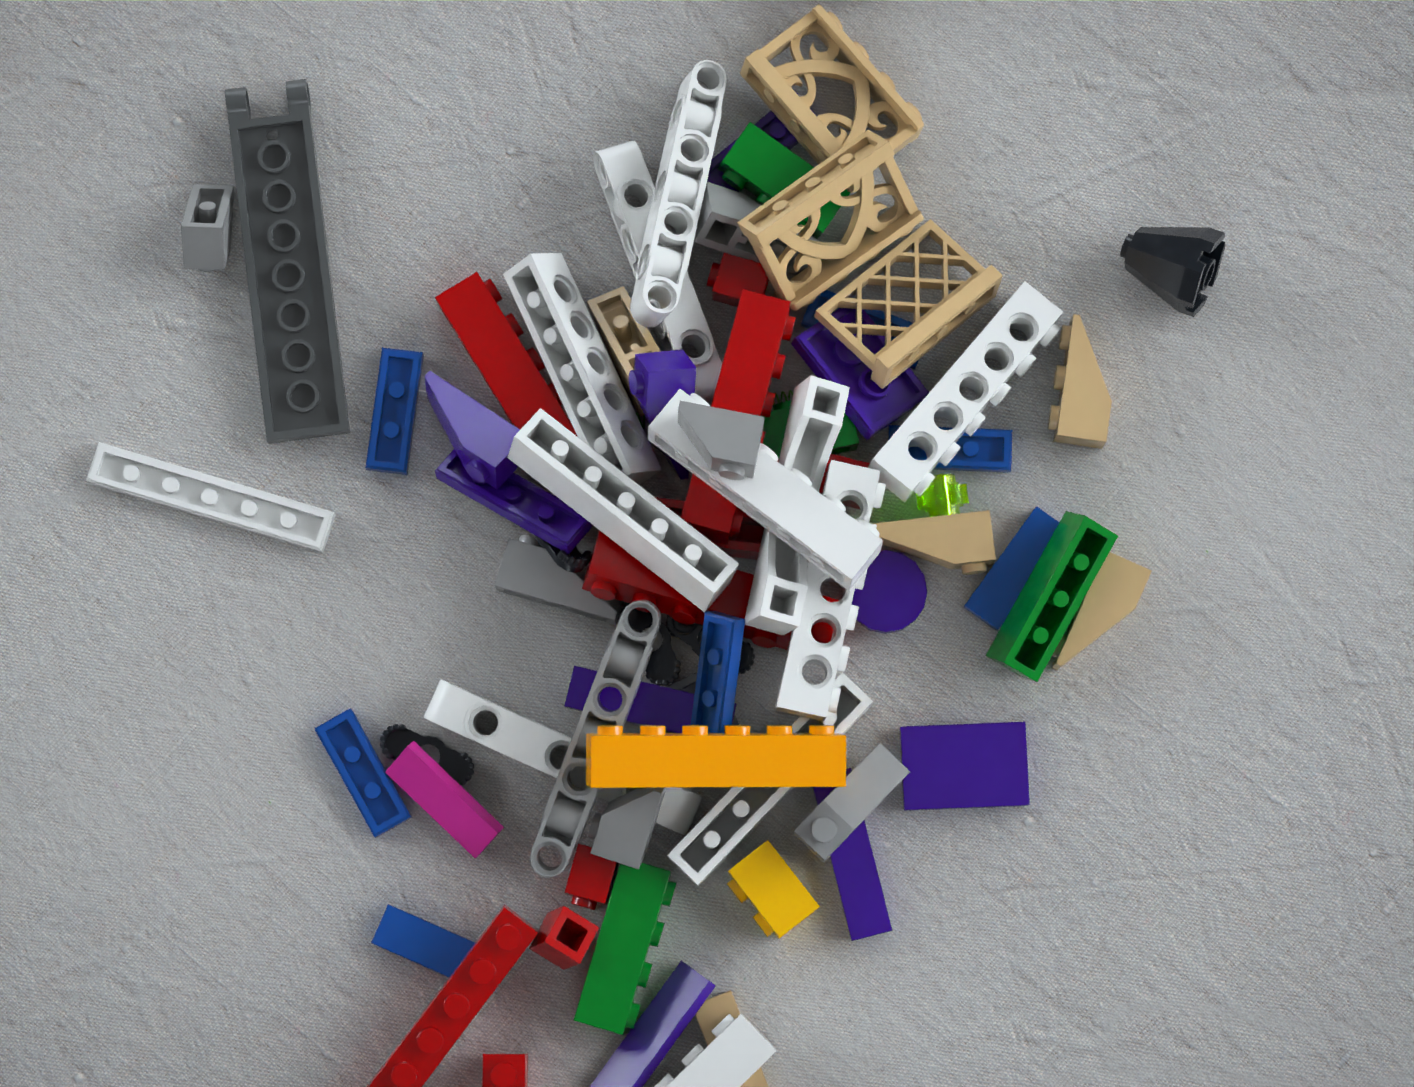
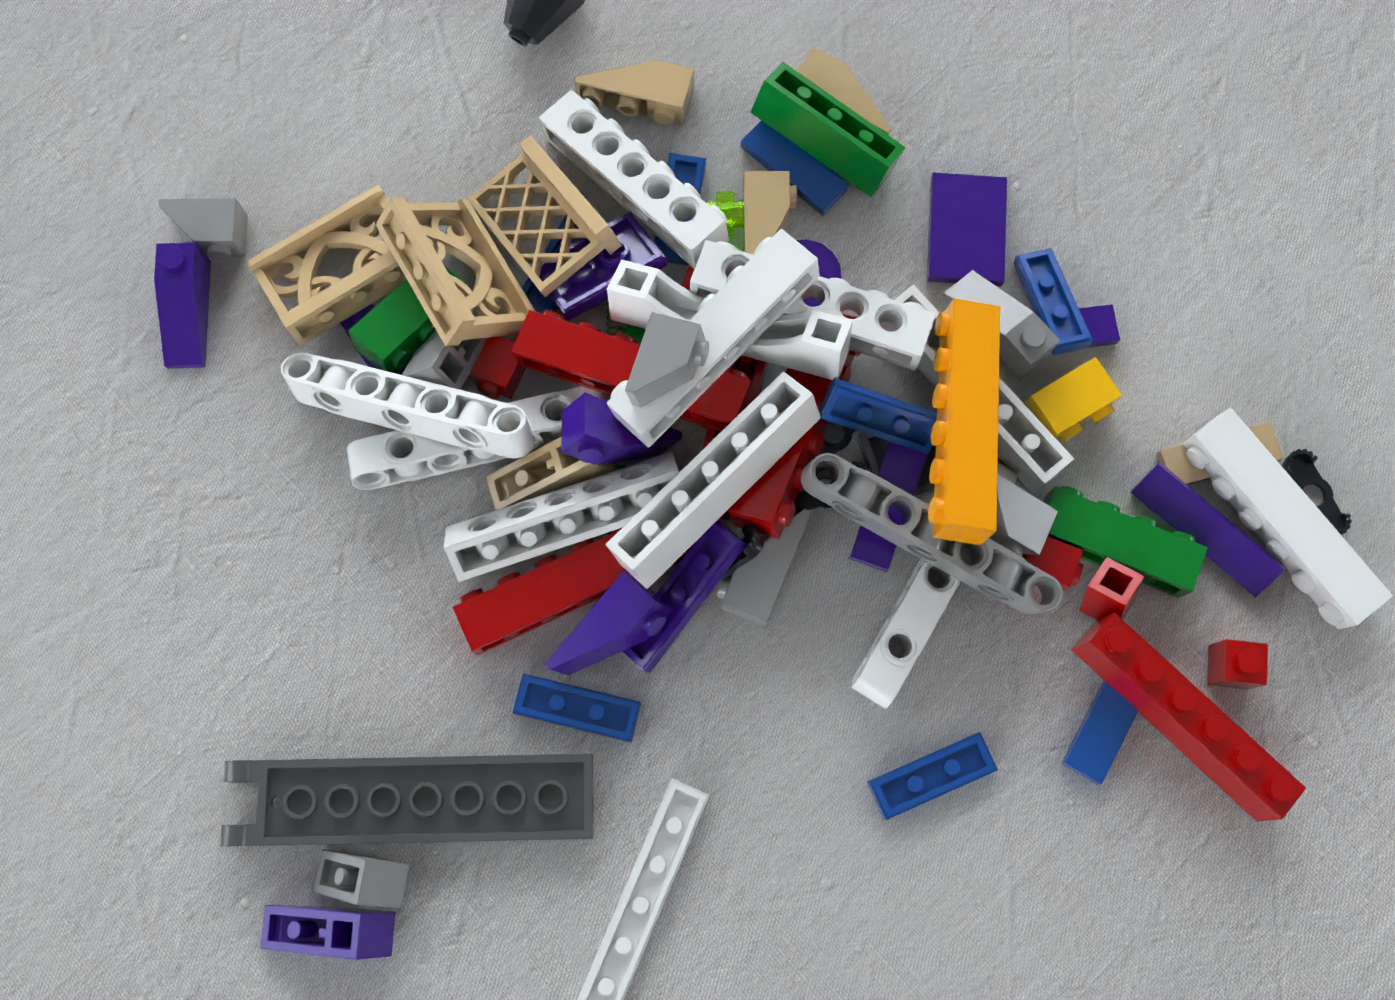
camera: 85 degrees left, 5 degrees down
black piece [380,724,474,785] -> none
dark pink tile [385,741,504,859] -> none
none -> dark purple slope [260,905,396,960]
none -> blue tile [1013,248,1093,356]

